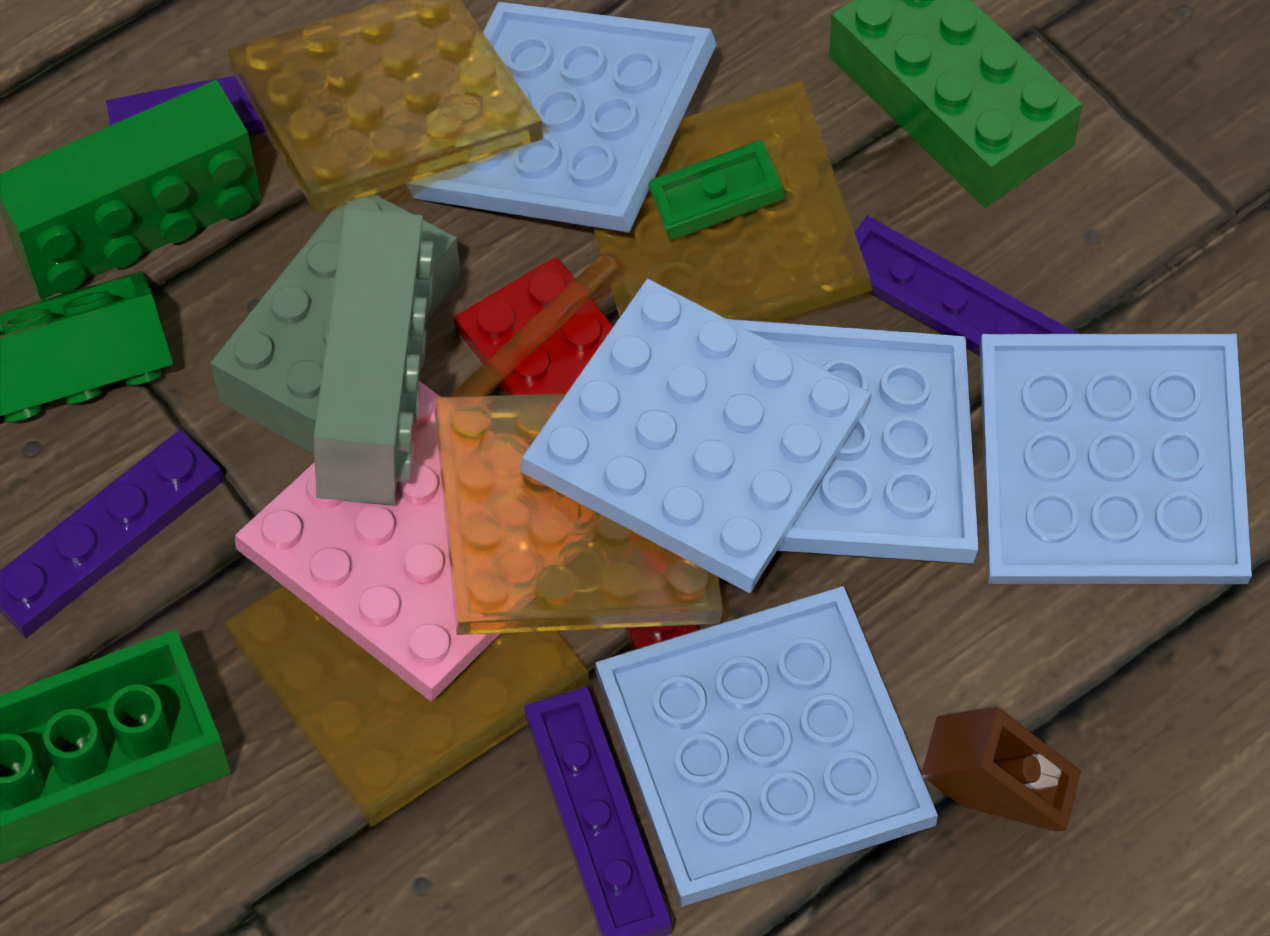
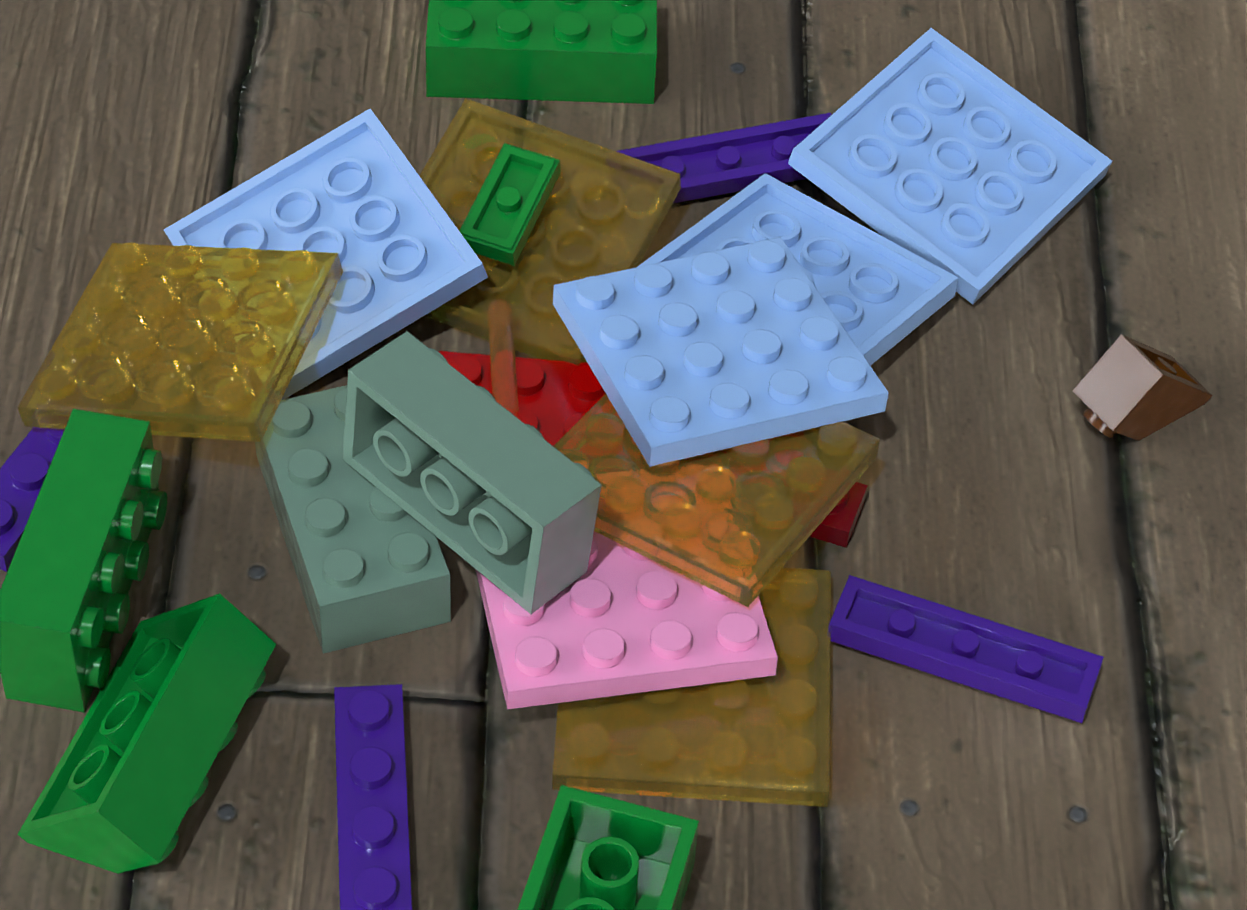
camera: 55 degrees left, 10 degrees down
light blue plate [595,586,938,907] -> none

